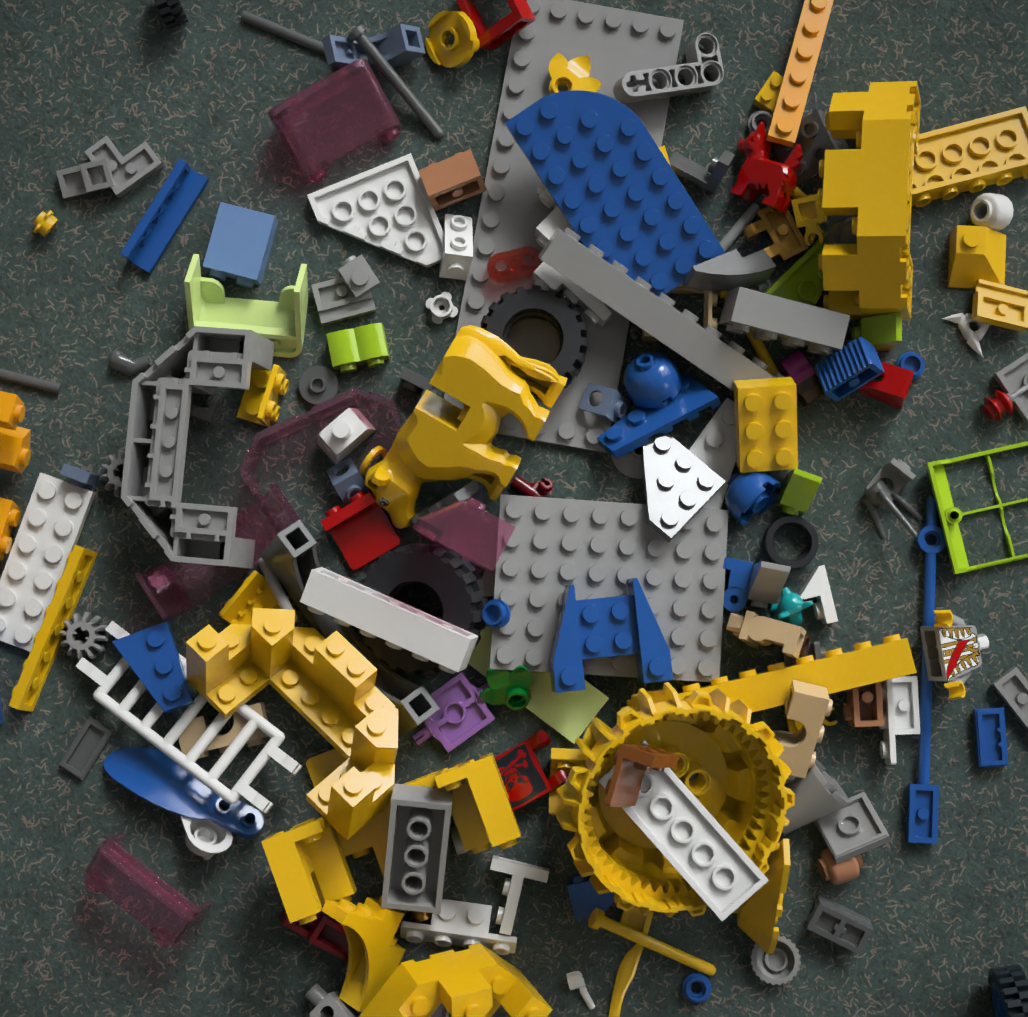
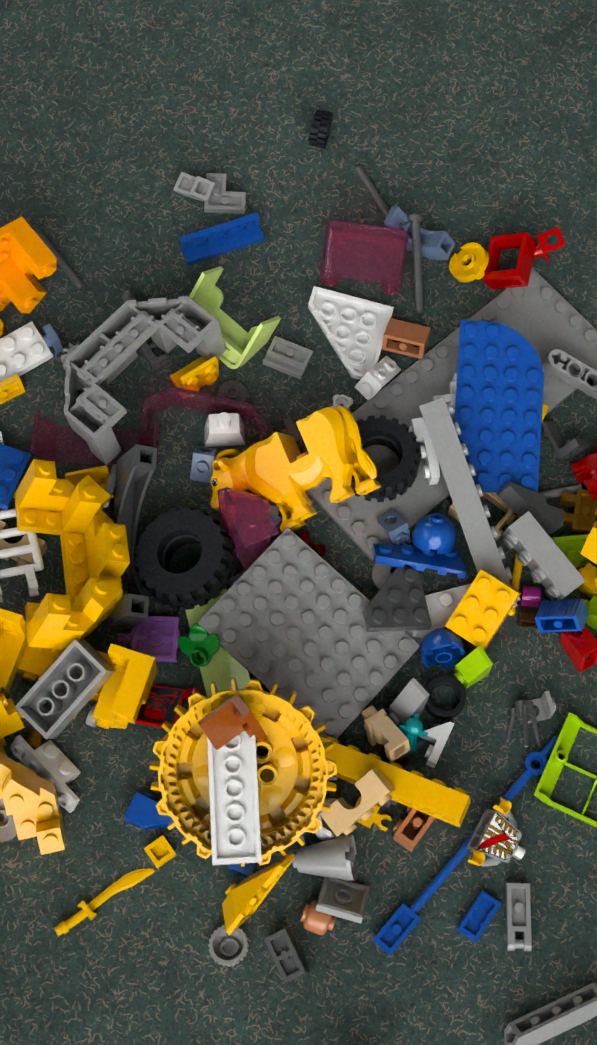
camera: 30 degrees right, 15 degrees down
yellow plate [32,210,58,237] -> none
medium blue brick [203,202,278,288] -> none
white brick [300,567,478,674] -> none
red bracket [320,491,400,570] -> none
lime brick [326,323,390,373] -> none
light grey bracket [338,254,381,300] -> none
blue plate [482,599,511,629] -> none
clear red plate [487,246,543,283] -> none
white bracket [490,855,549,935] -> none
yellow plate [548,53,601,94] -> none
blue wedge [549,578,673,693] -> none
white hand [566,971,596,1010] -> none
yellow bar [588,908,716,976] -> none
blue plate [682,973,711,1003] -> none
blue leg [723,557,753,612] -> none
white bracket [879,676,920,765] -> none

